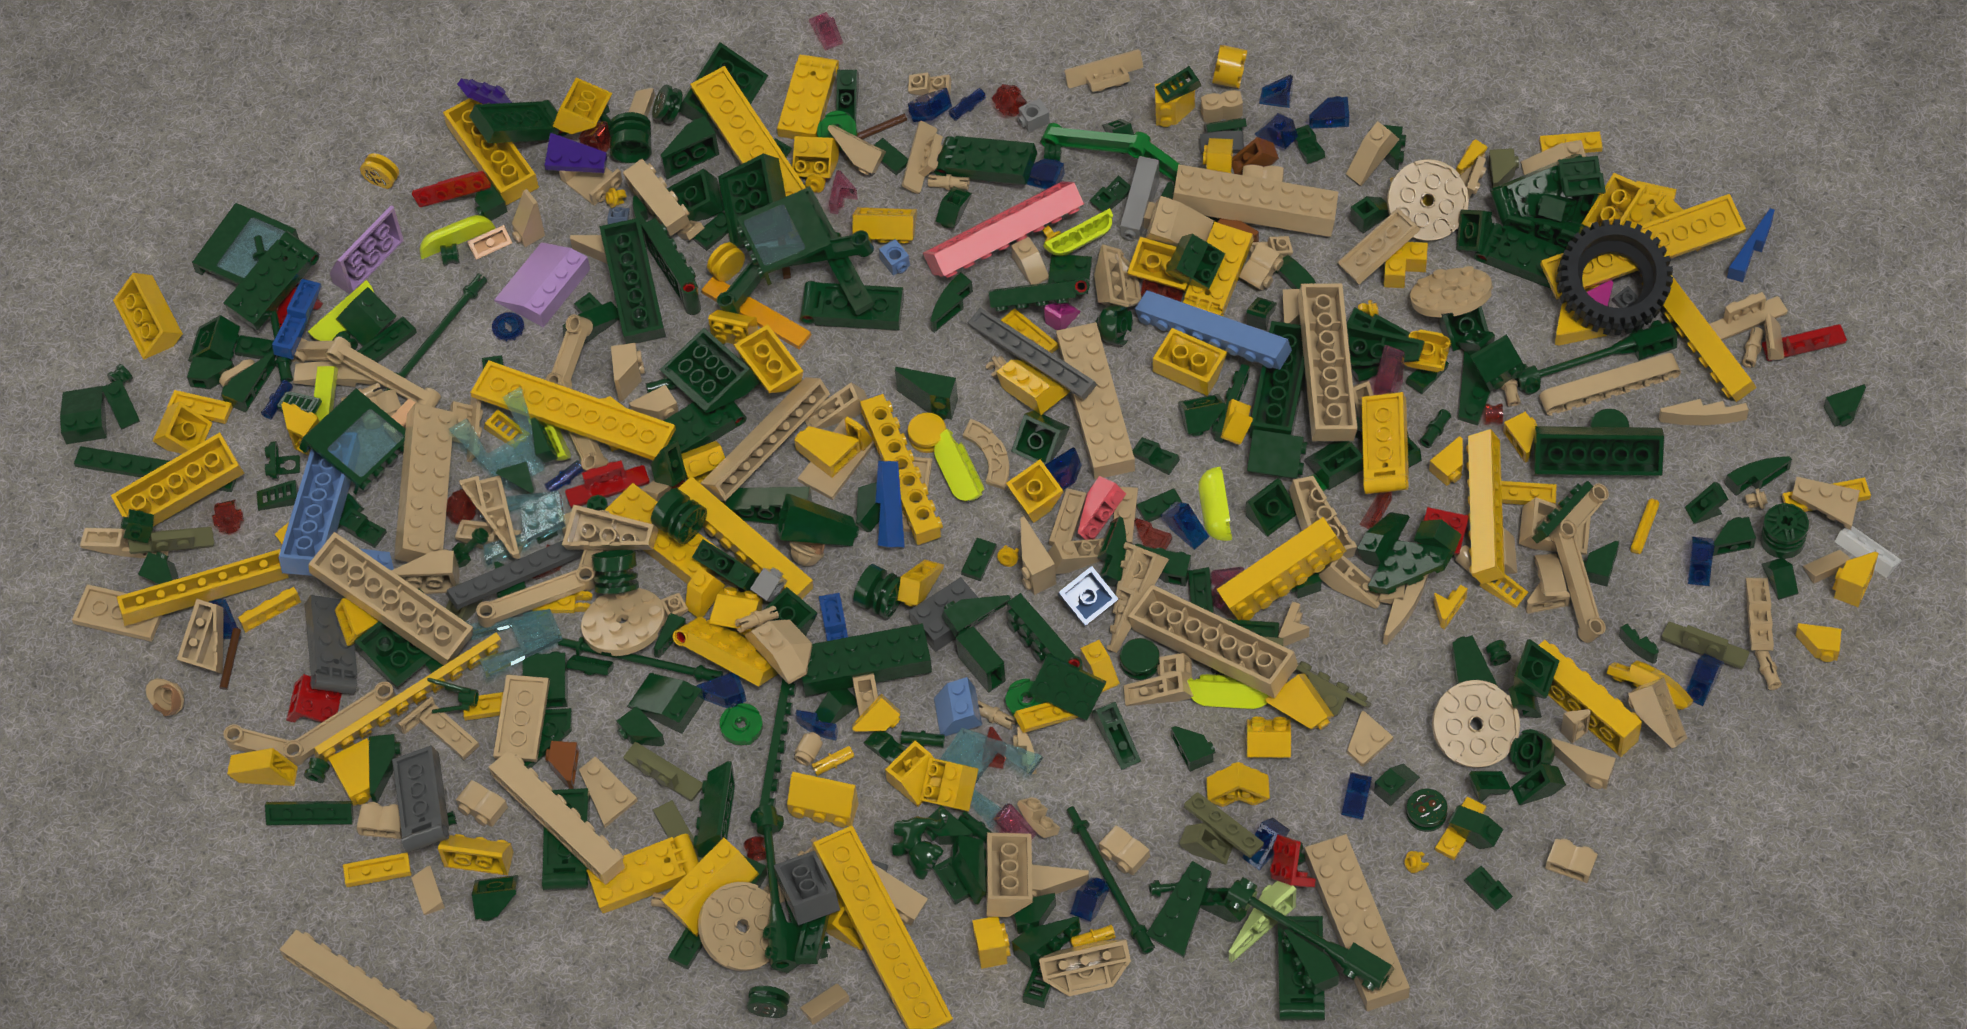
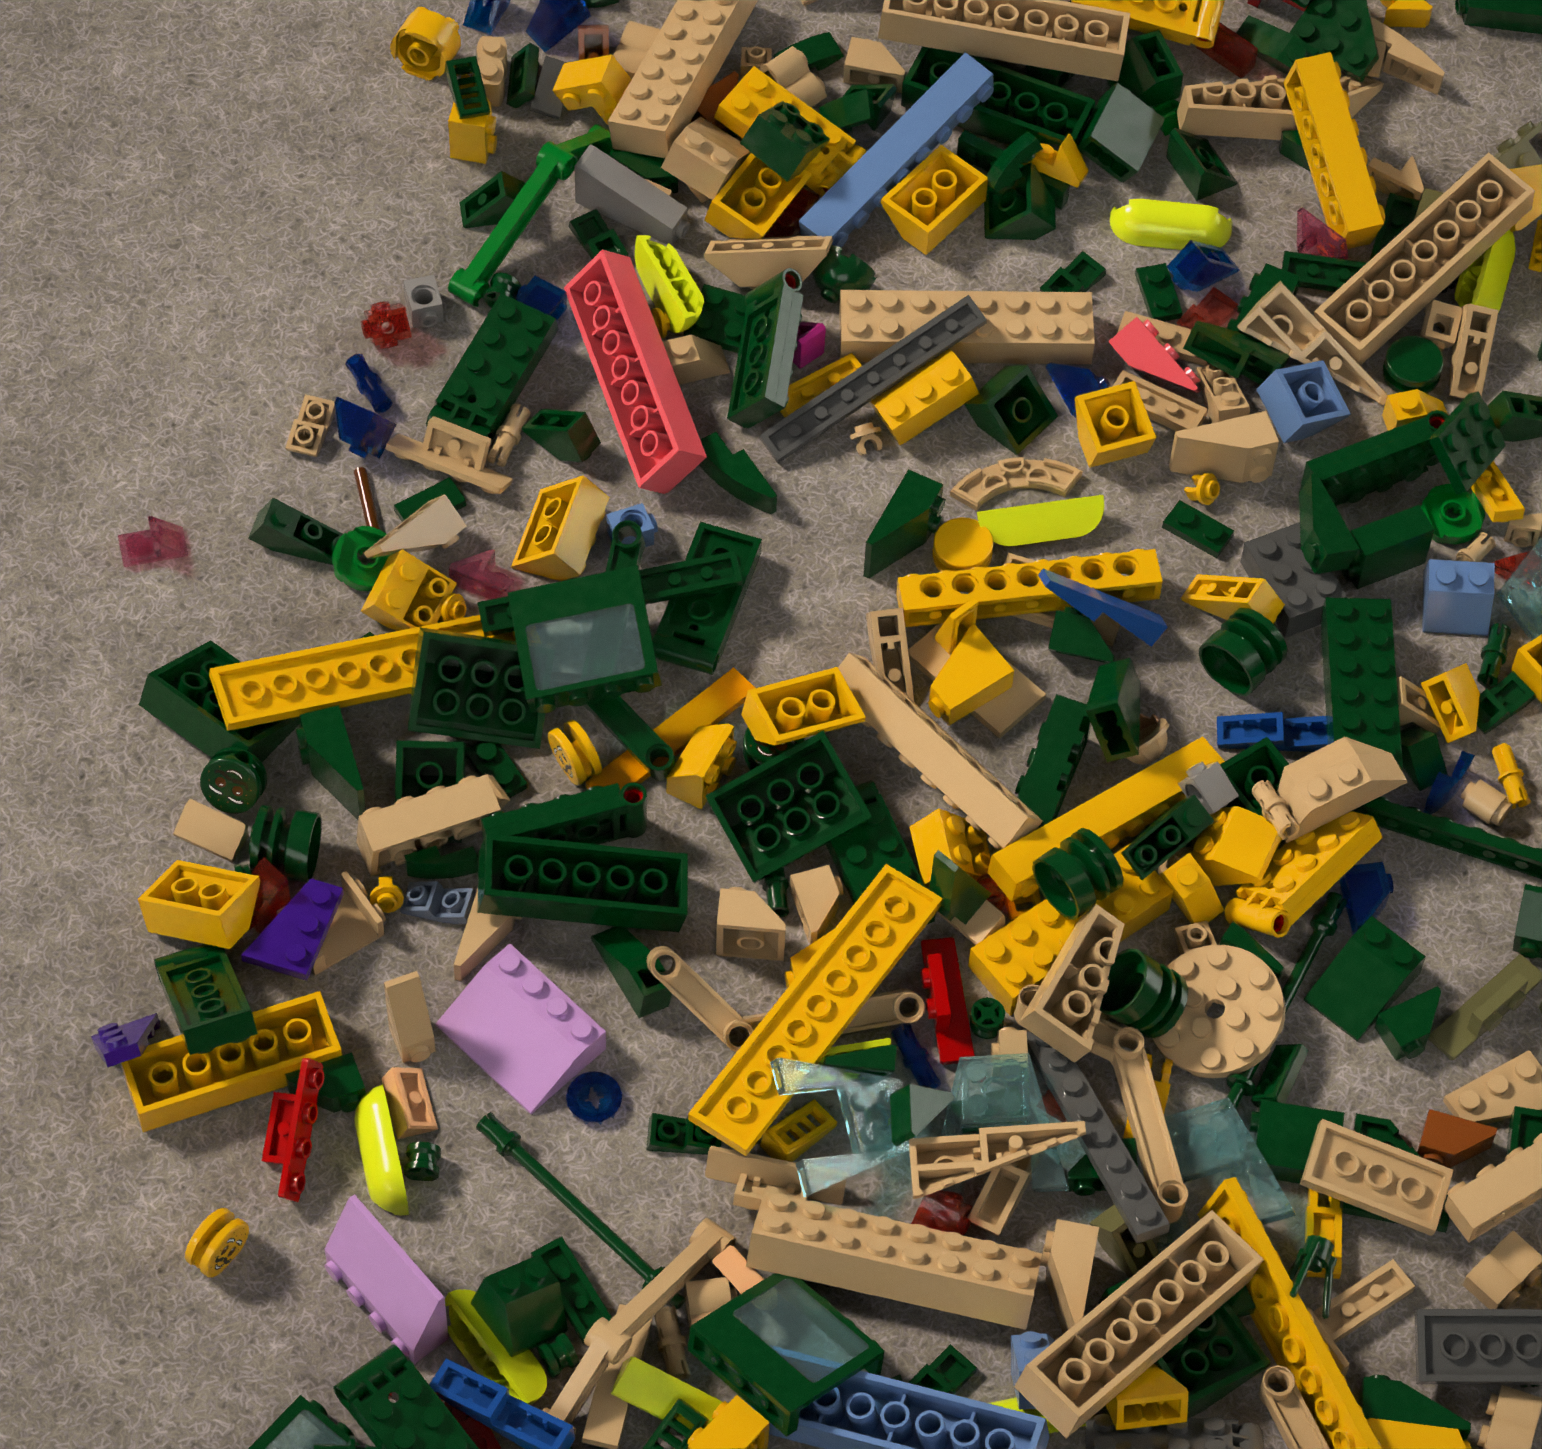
camera: 85 degrees left, 0 degrees up
dark green hinge [451,528,489,568] -> none
dark green plate [574,292,602,313] -> none
green plate [720,703,763,745] -> none
yellow hinge [777,54,839,139] -> none
tan bracket [1064,49,1143,92] -> none
none -> dark green slope [819,89,875,133]
none -> dark green slope [987,131,1043,192]

